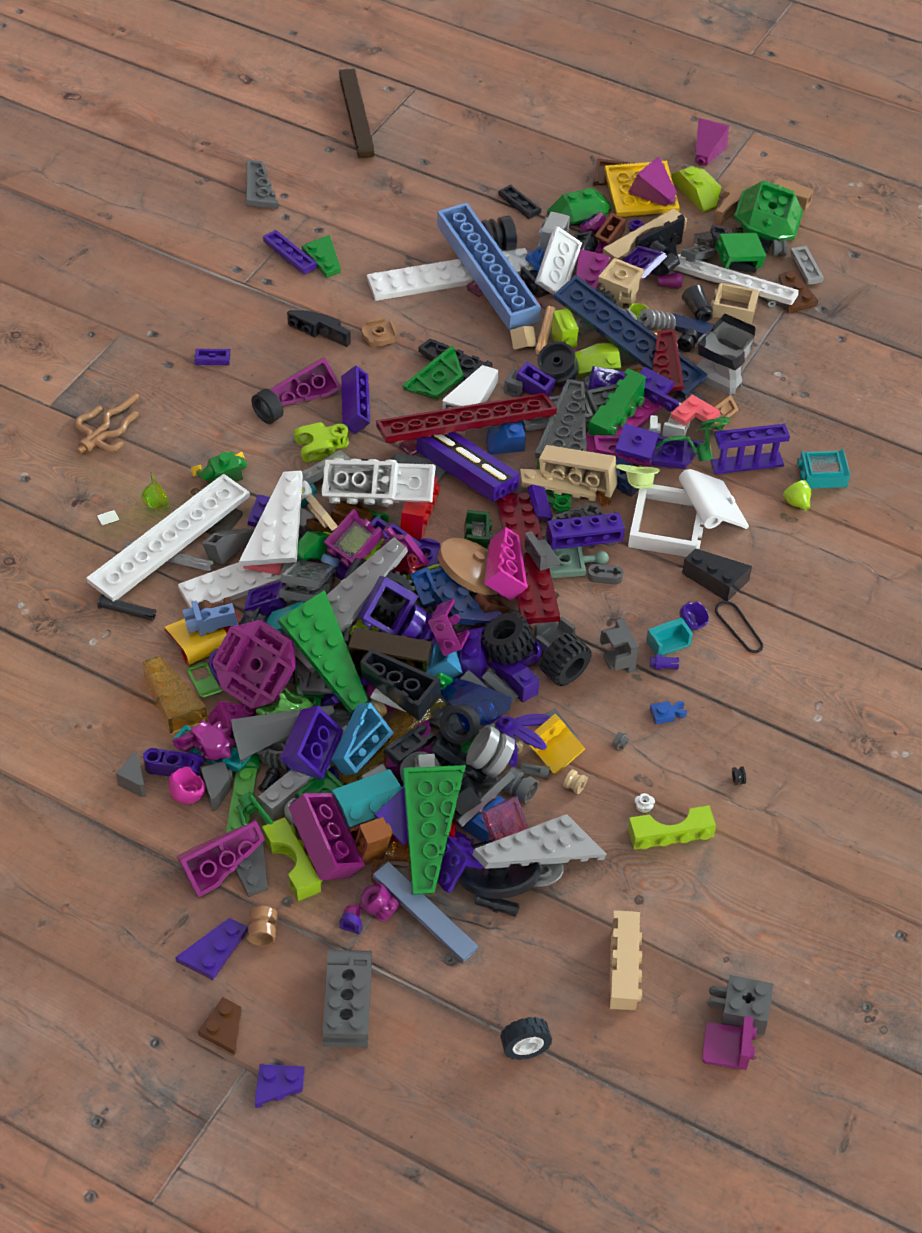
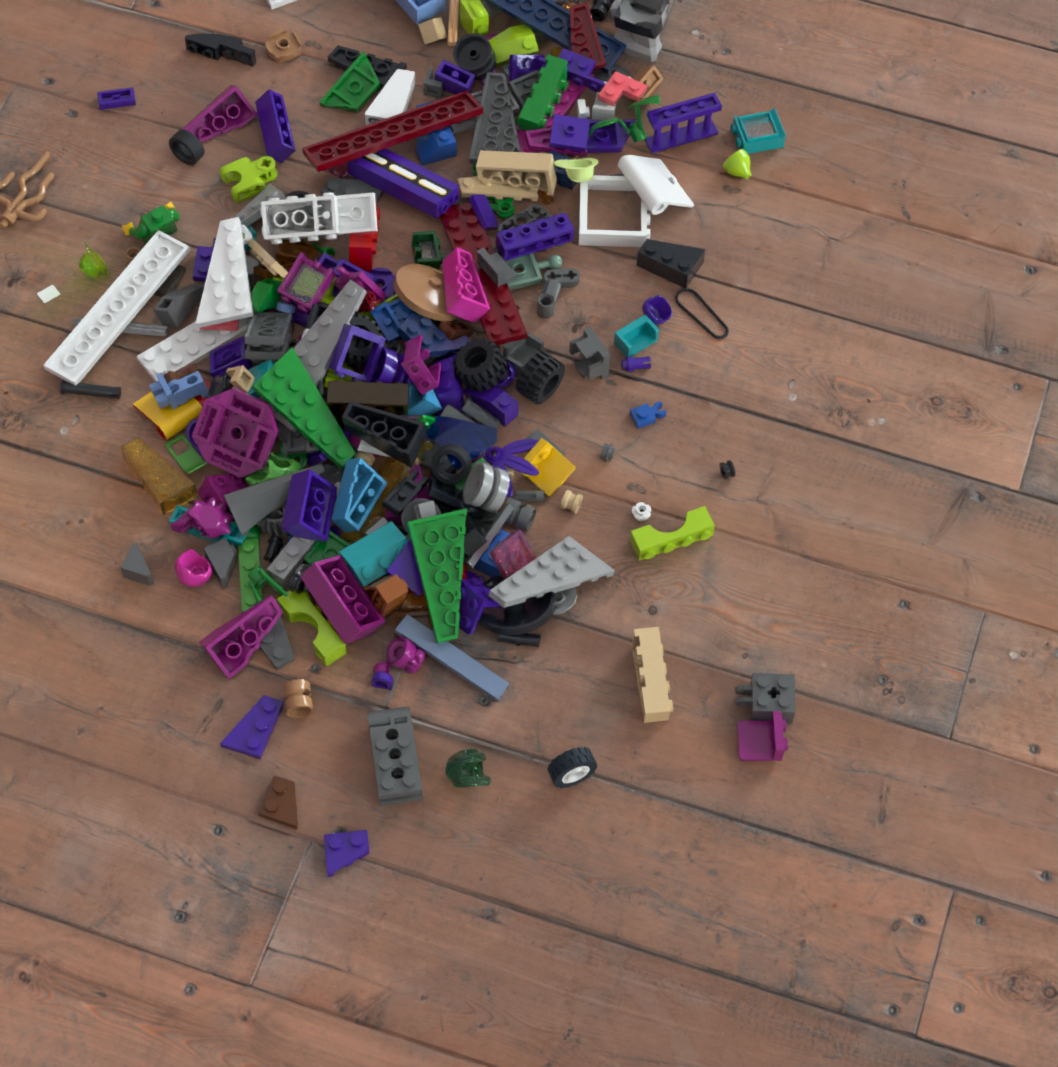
camera: 10 degrees left, 10 degrees up
dark purple piece [143,748,204,777] -> none
none -> tan panel [226,366,255,393]
none -> black bush [289,574,305,594]
none -> clear green helmet [445,749,491,788]
none -> dark grey piece [537,279,561,318]

